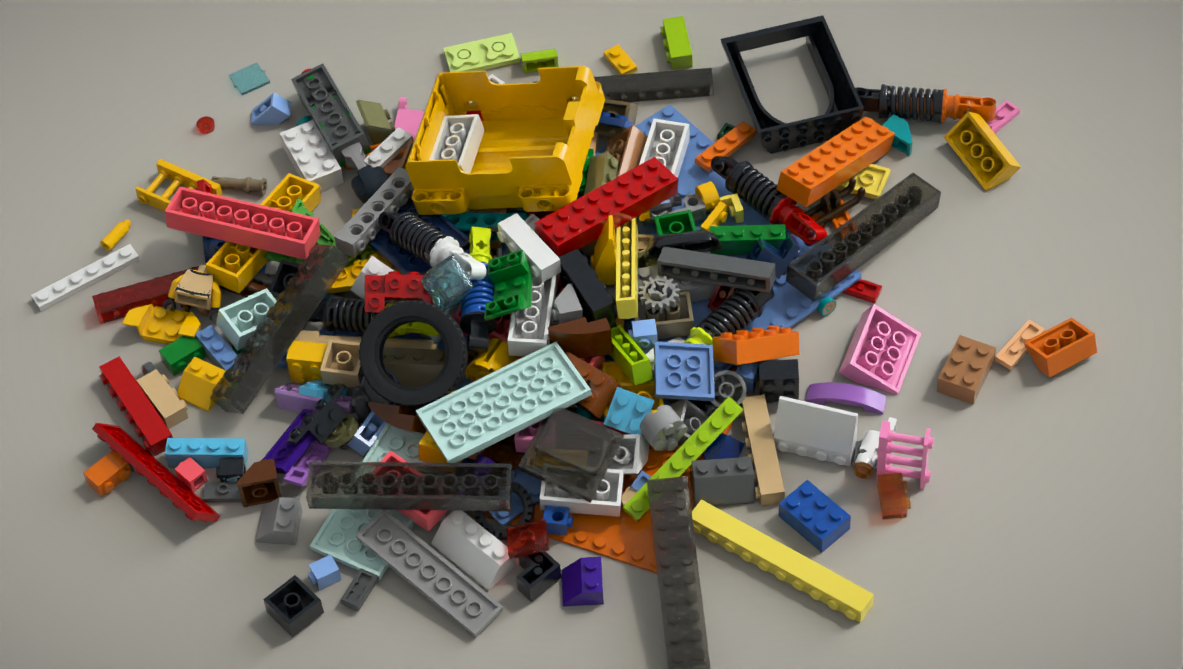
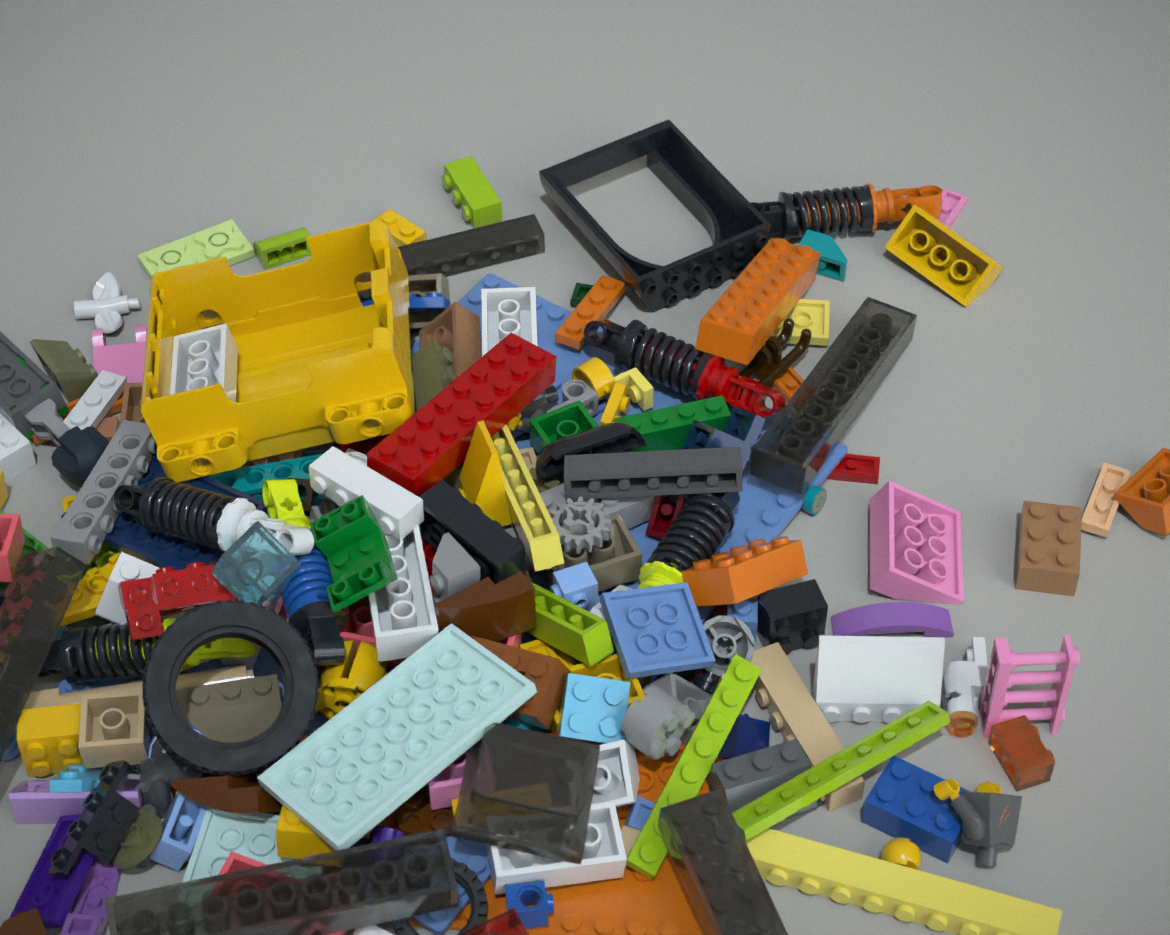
camera: 20 degrees left, 5 degrees down
none -> white plant [74,271,140,334]
none -> lime plate [726,701,950,841]
none -> yellow piece [881,837,922,870]
none -> dark grey torso [934,779,1022,866]

